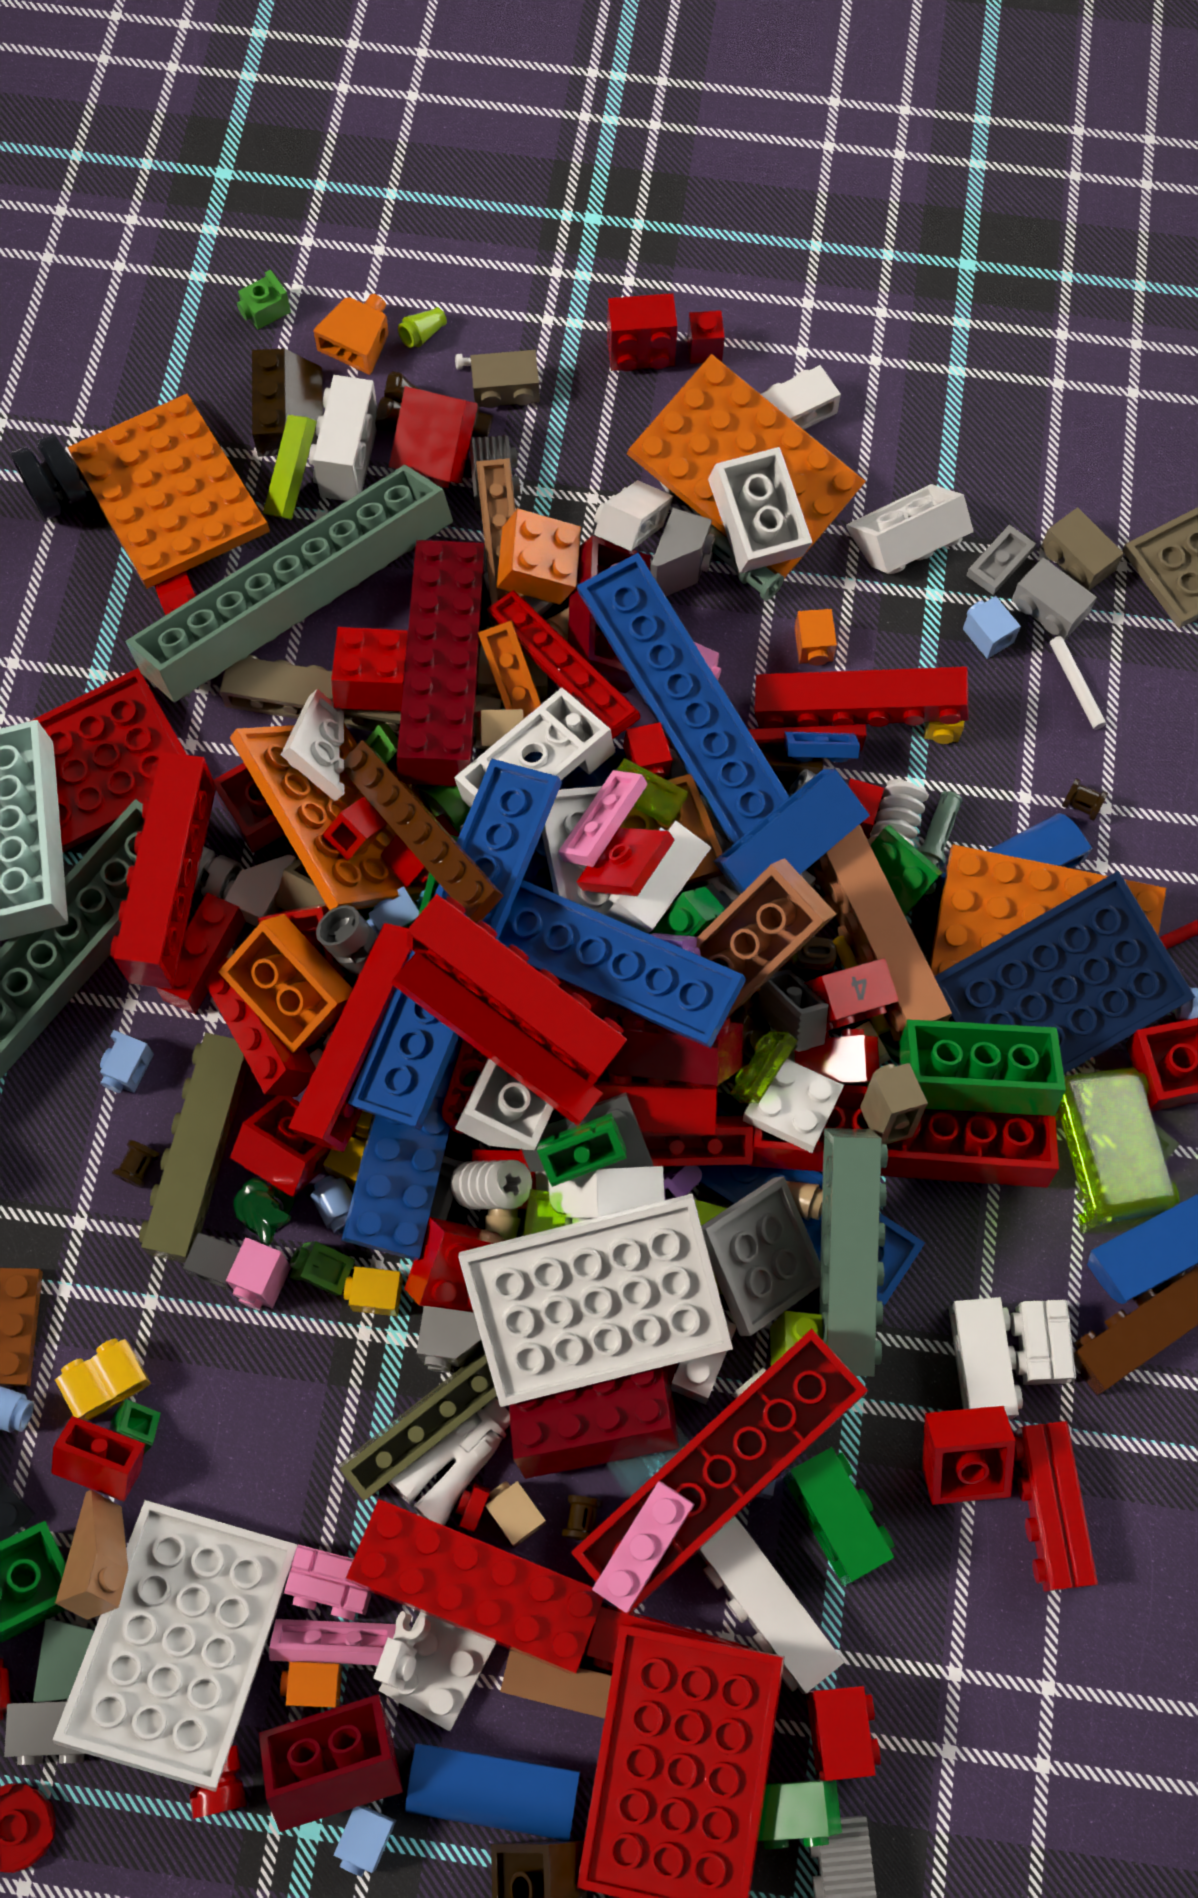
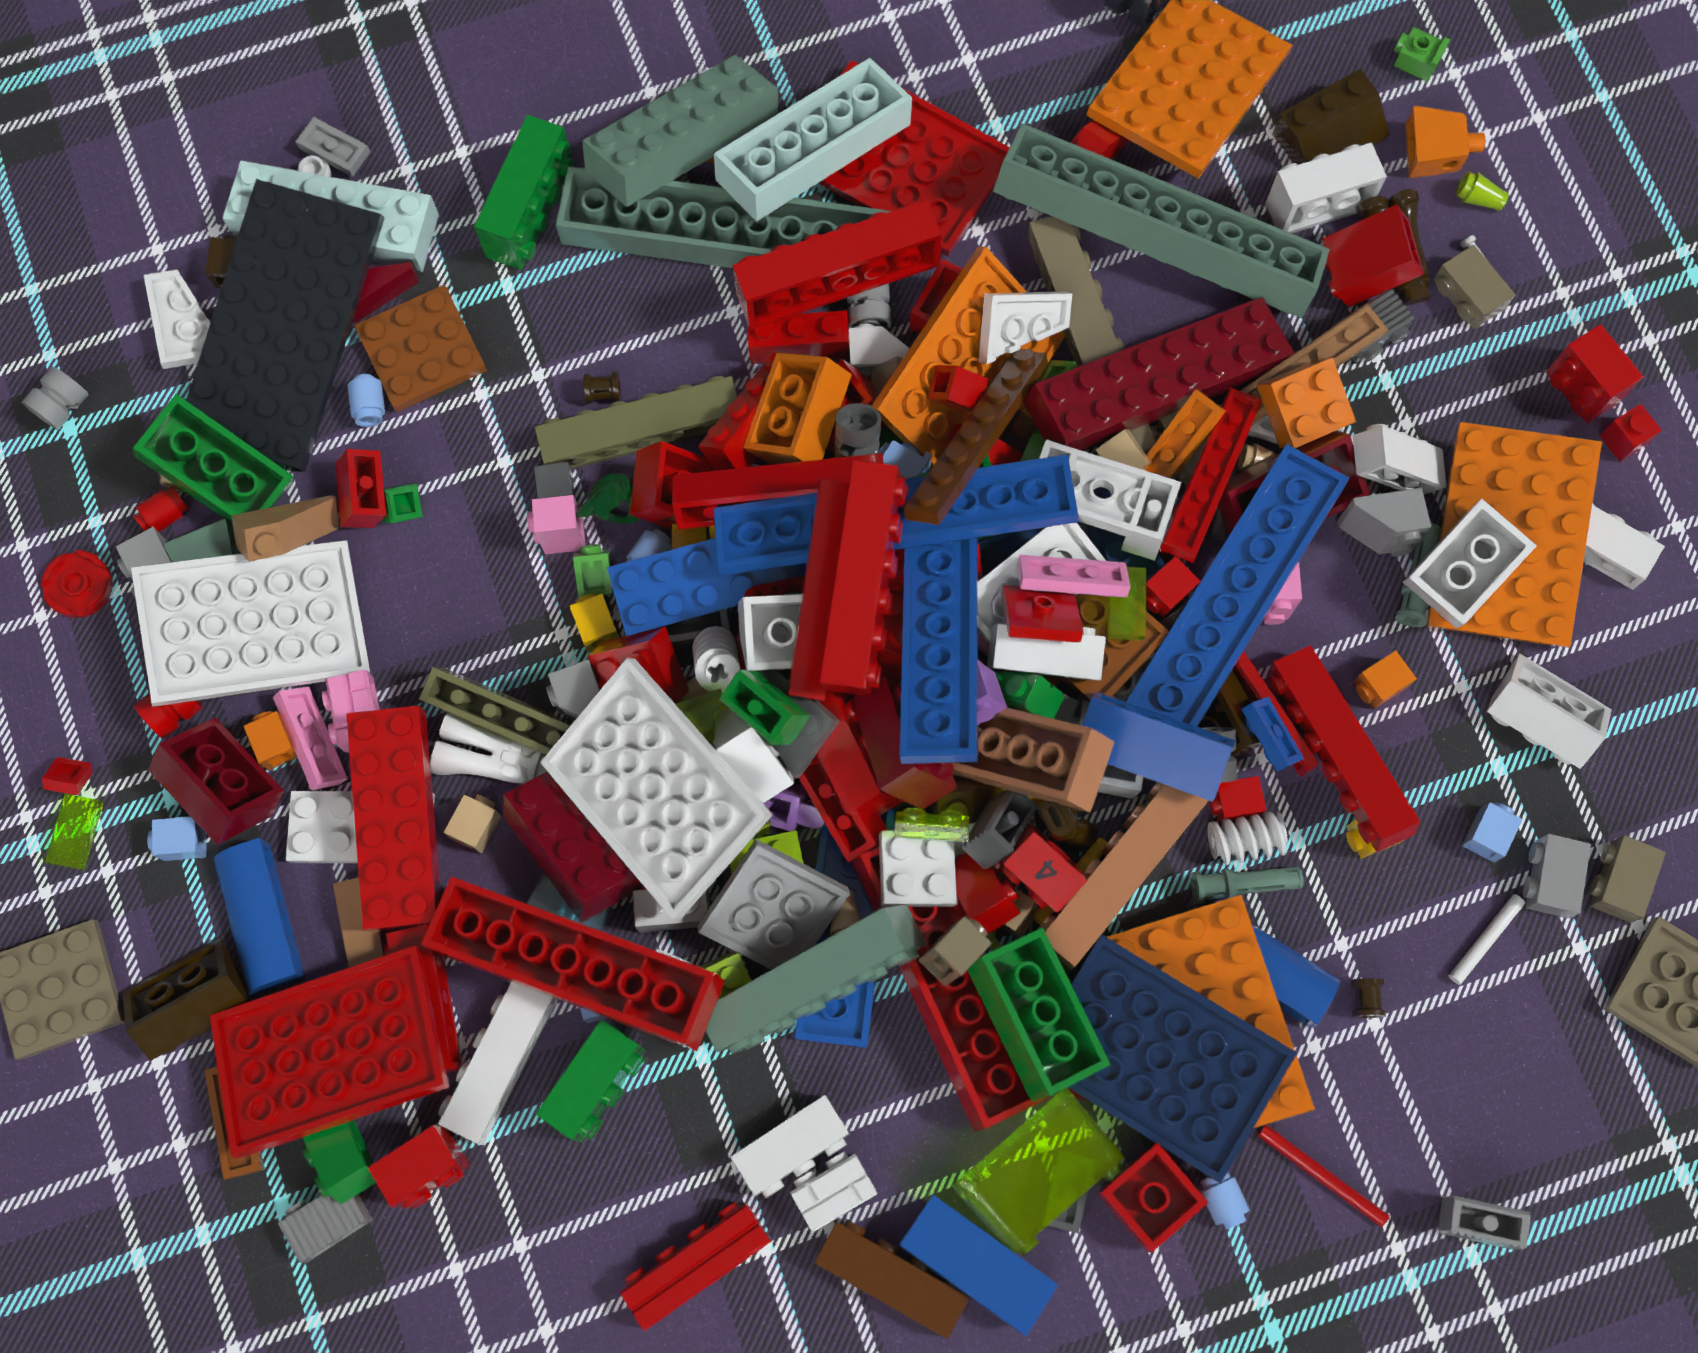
camera: 65 degrees right, 5 degrees up
yellow brick [55,1338,151,1421] -> none
light blue brick [100,1030,154,1093] -> none
lime tile [263,415,317,520] -> none
red brick [331,627,408,711] -> none
white plate [373,1611,431,1691] -> none
red plate [455,1483,489,1532] -> none
dark brown bush [562,1495,603,1541] -> none
bright pink plate [592,1481,695,1613] -> none
green wing [870,825,943,918] -> none
red brick [922,1406,1016,1505] -> none
light grey plate [966,525,1036,595] -> none

